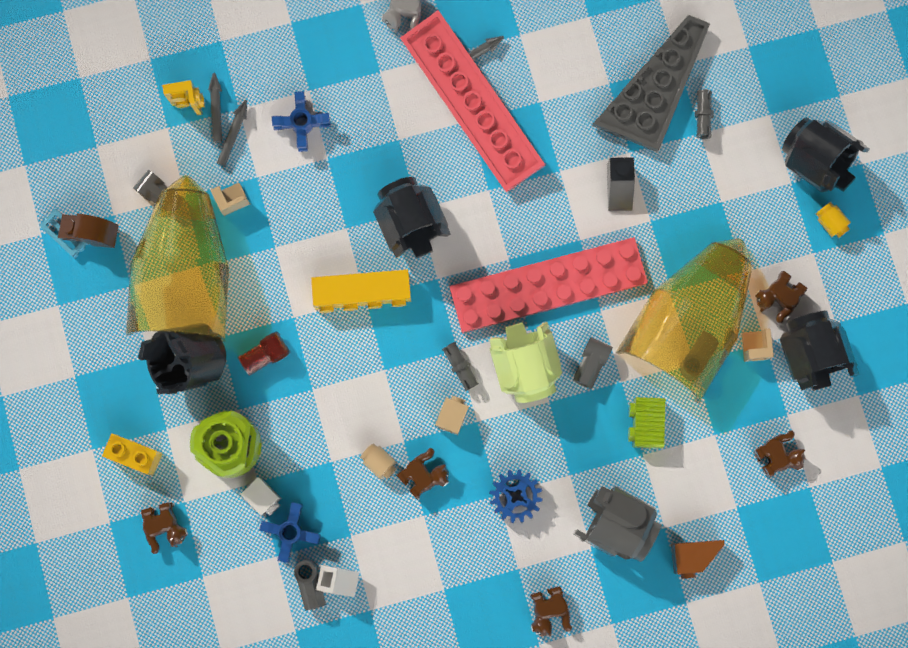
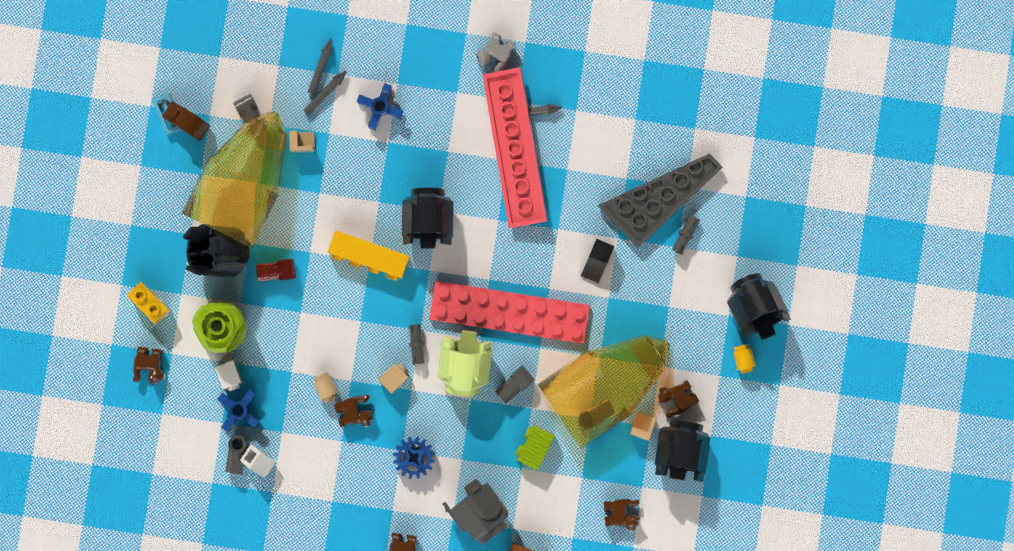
camera: 25 degrees right, 5 degrees up
yellow bracket [162,80,205,115] -> none

